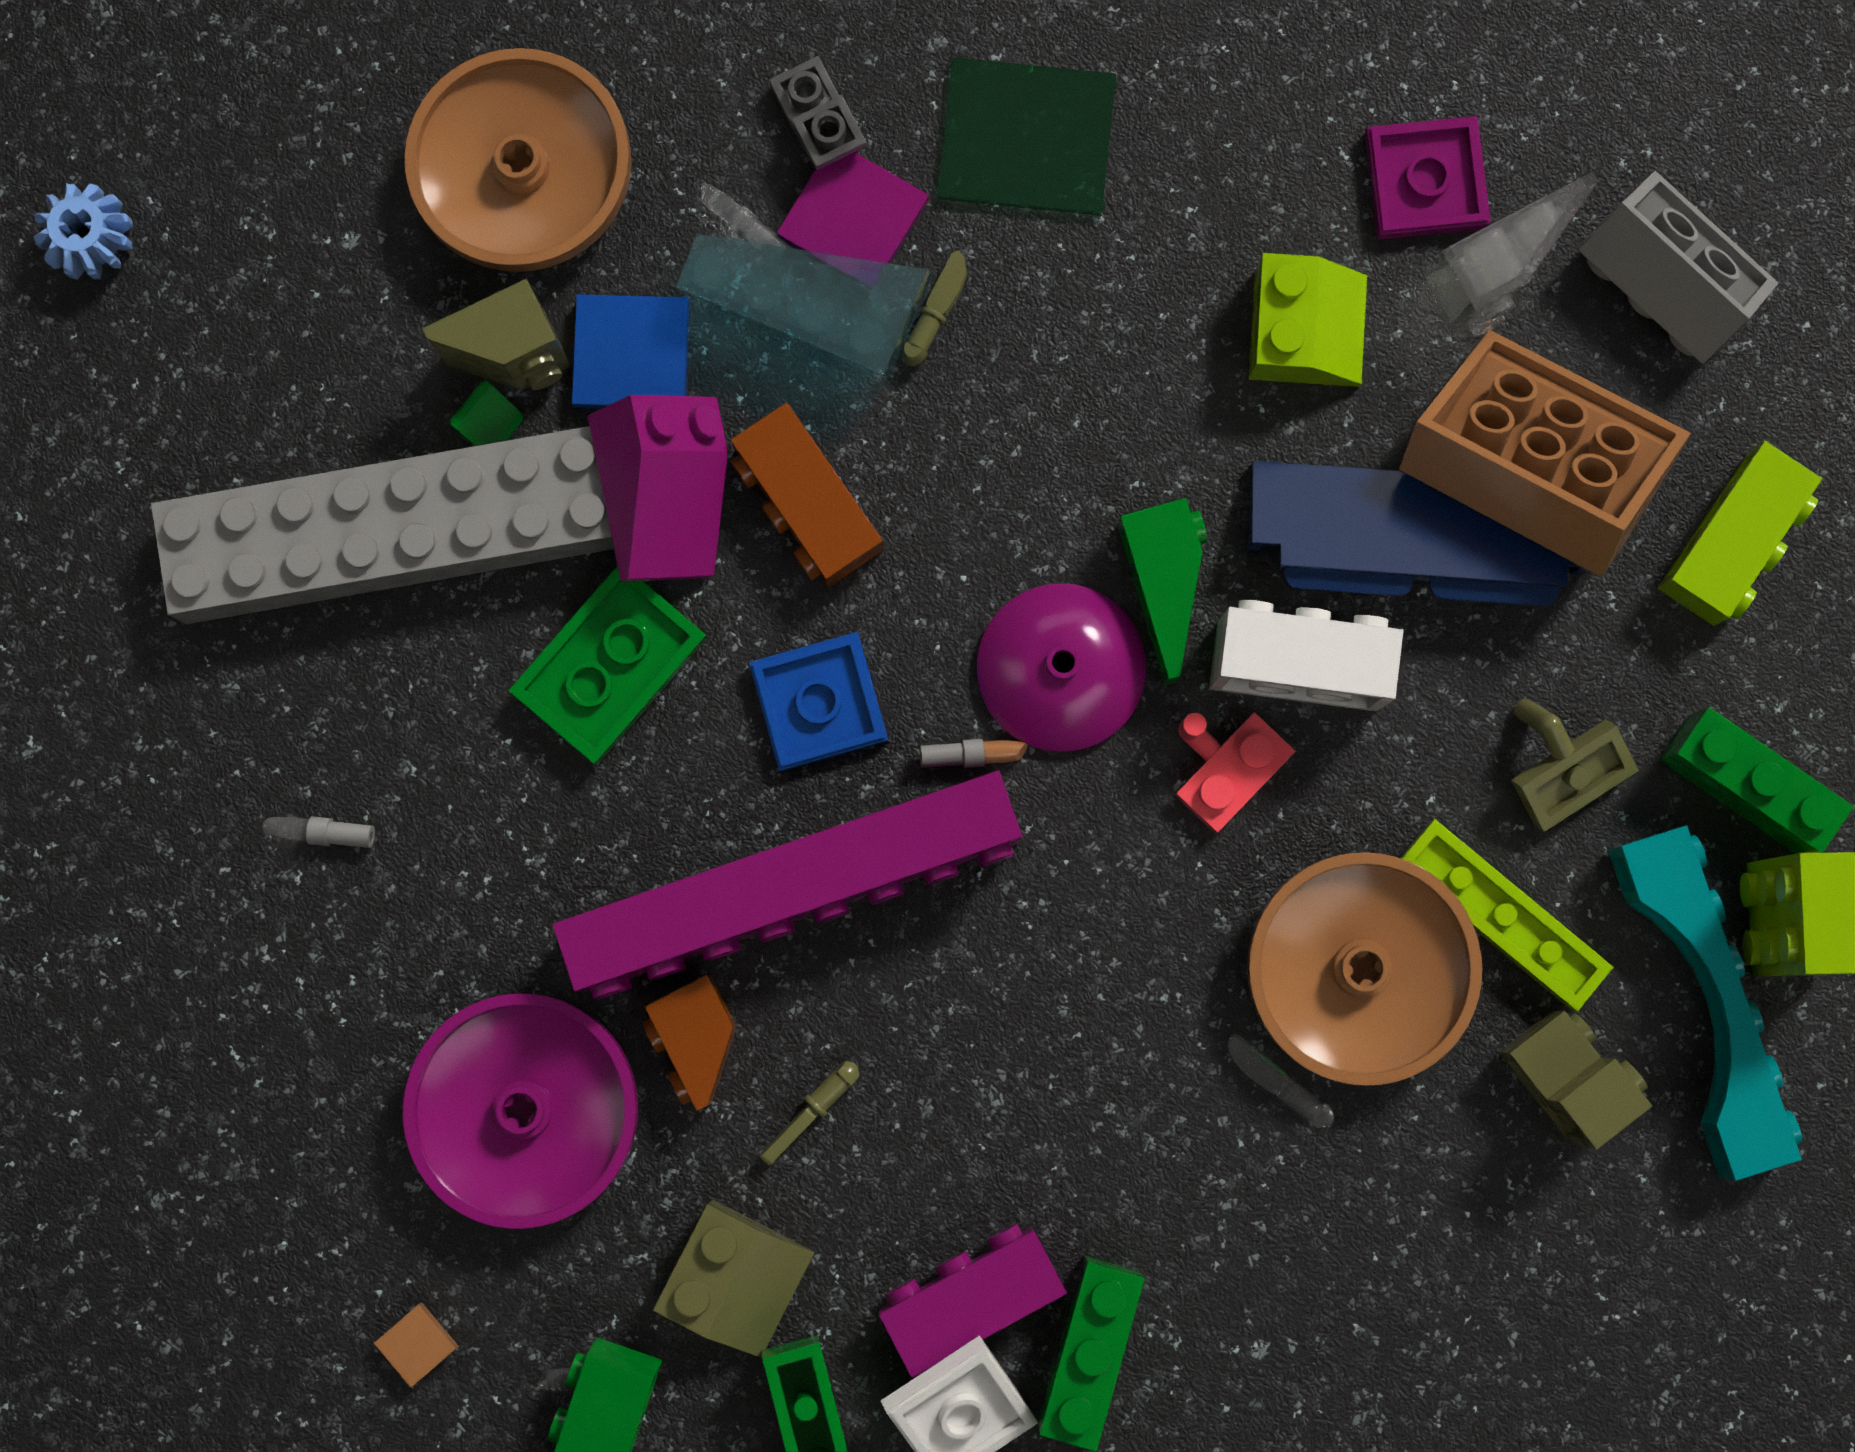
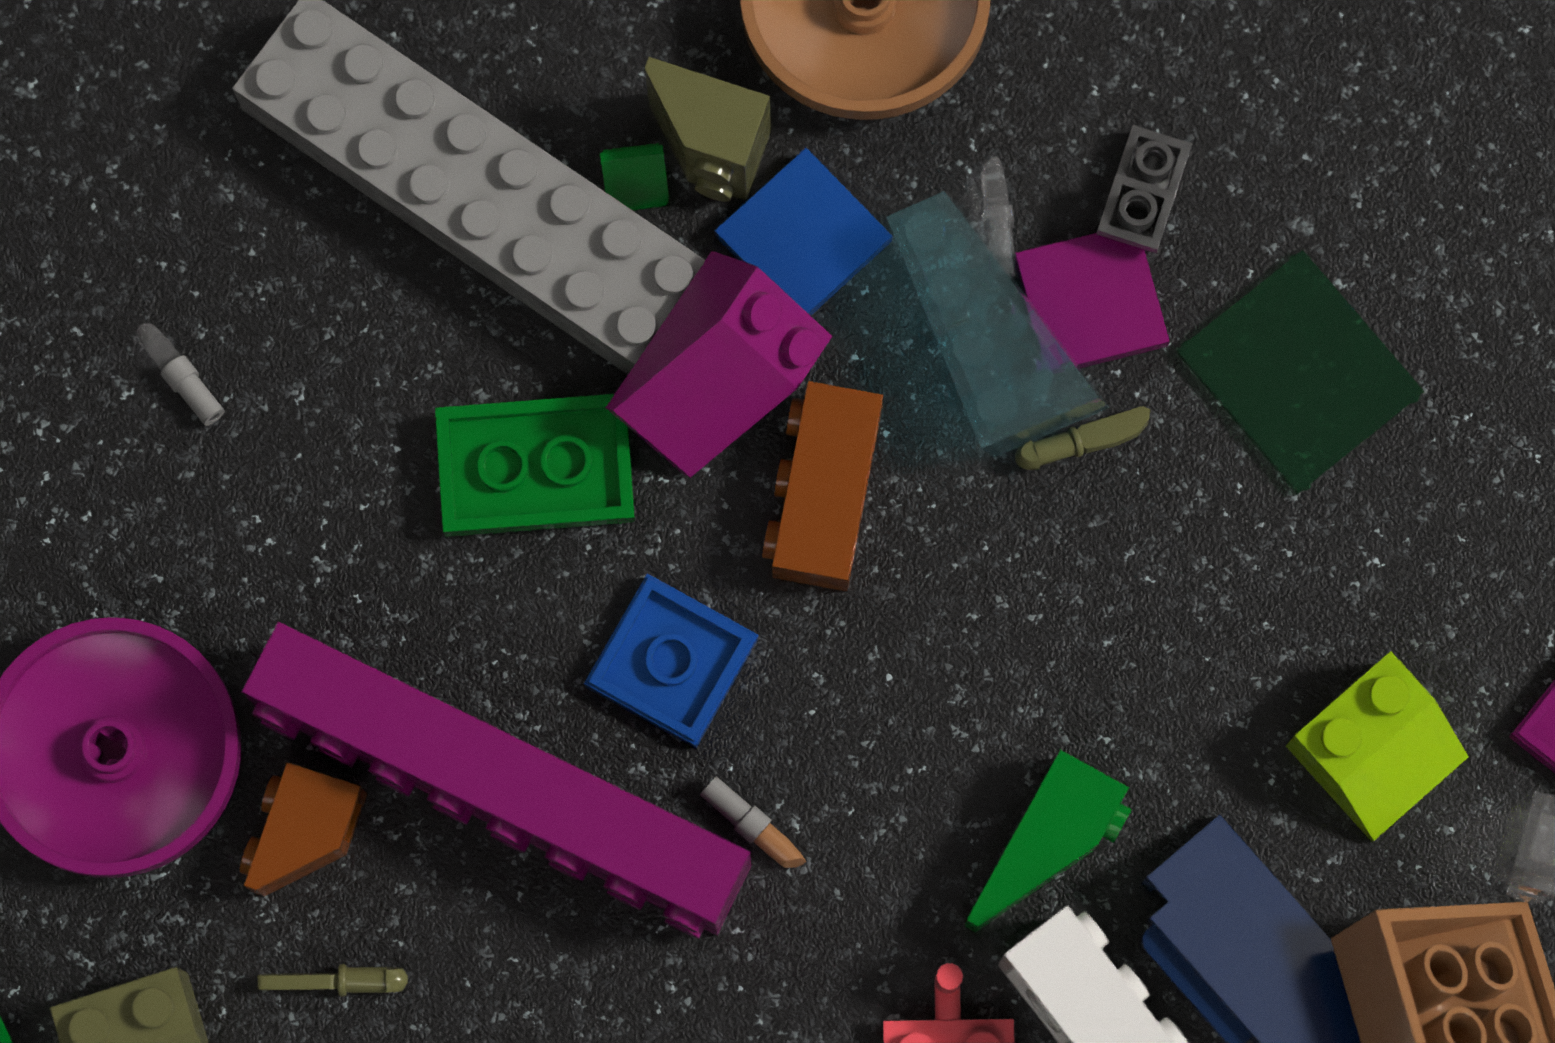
camera: 45 degrees right, 5 degrees down
magenta dish [977,584,1146,752] -> none

